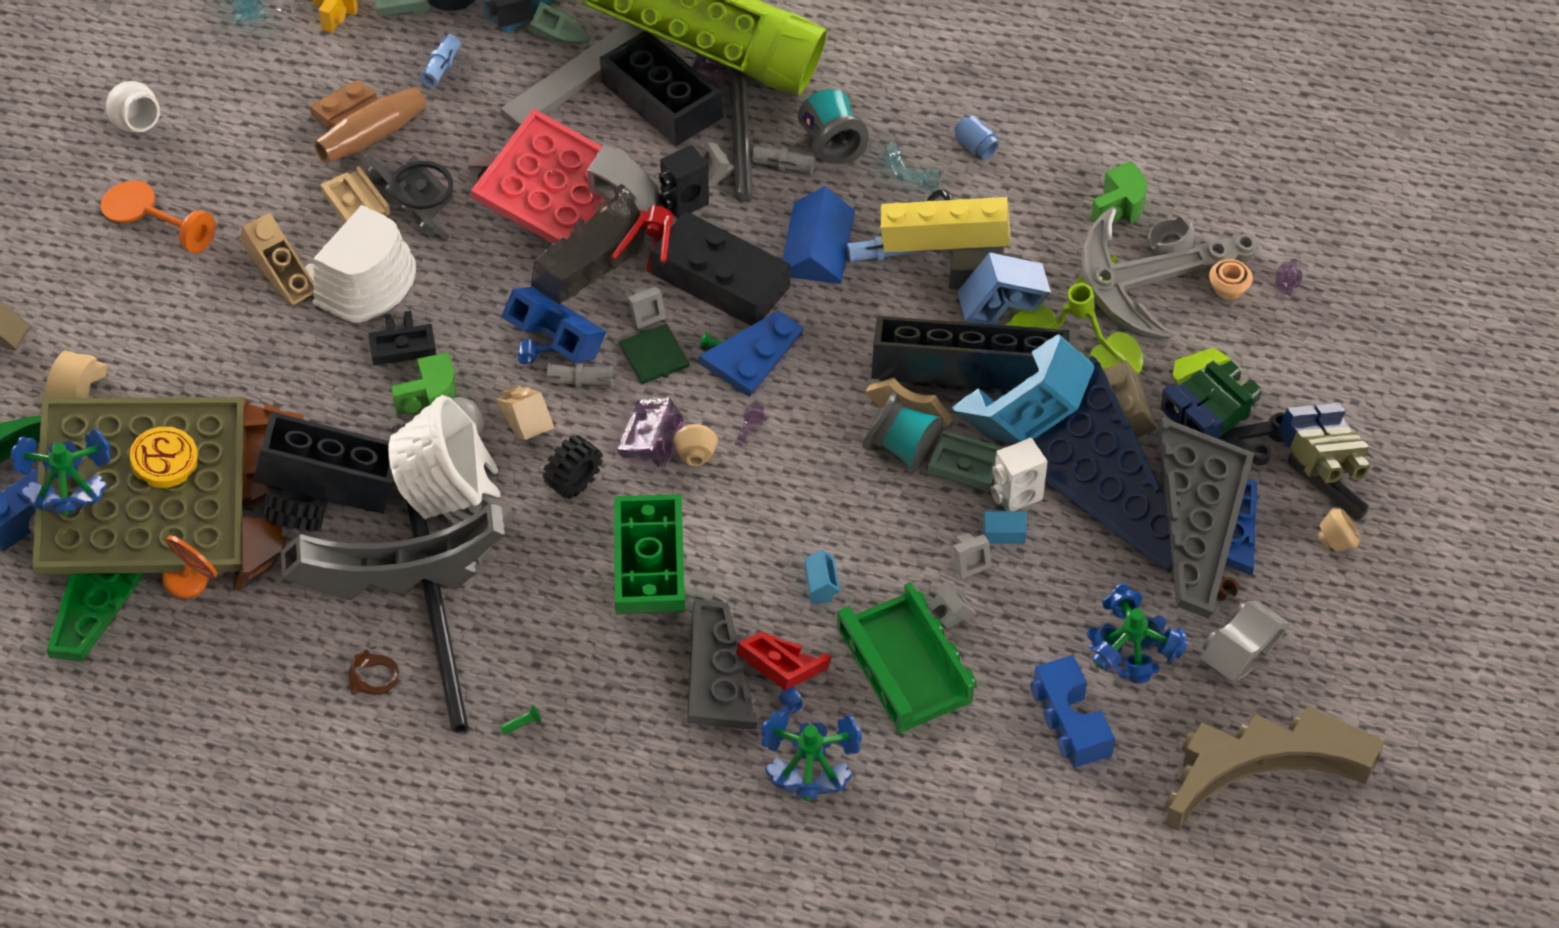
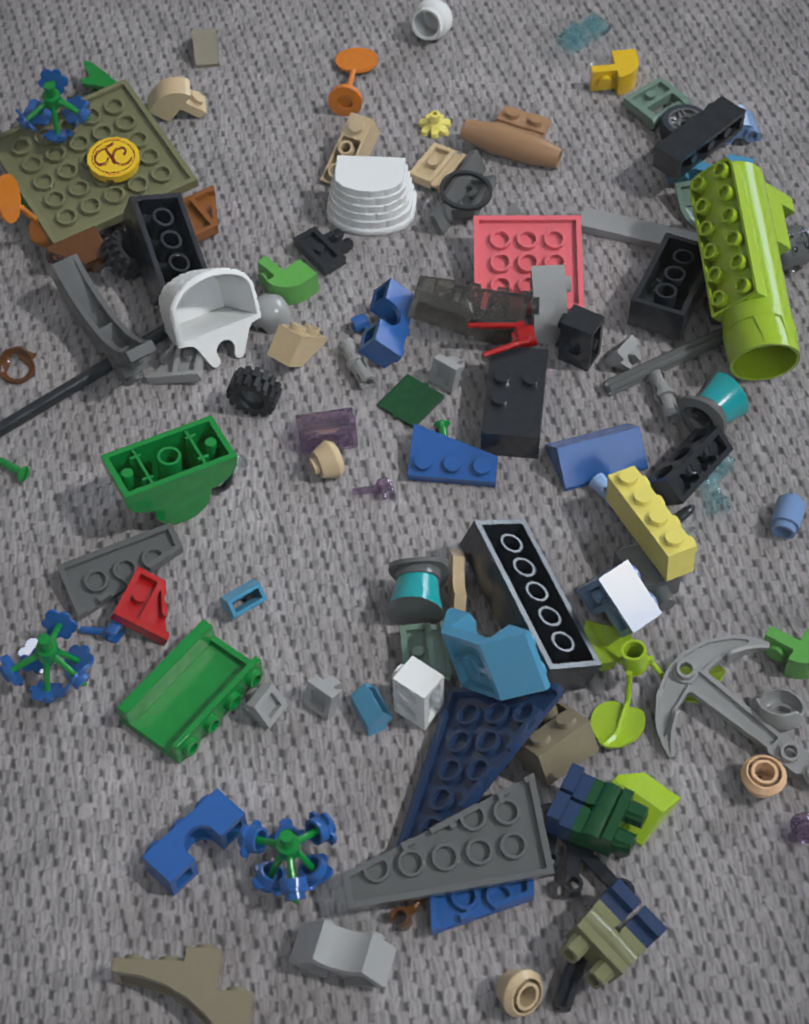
camera: 65 degrees right, 0 degrees up
light blue pin [420,34,461,88] -> none
none -> light yellow plant [418,110,451,139]
none -> black brick [648,426,733,506]

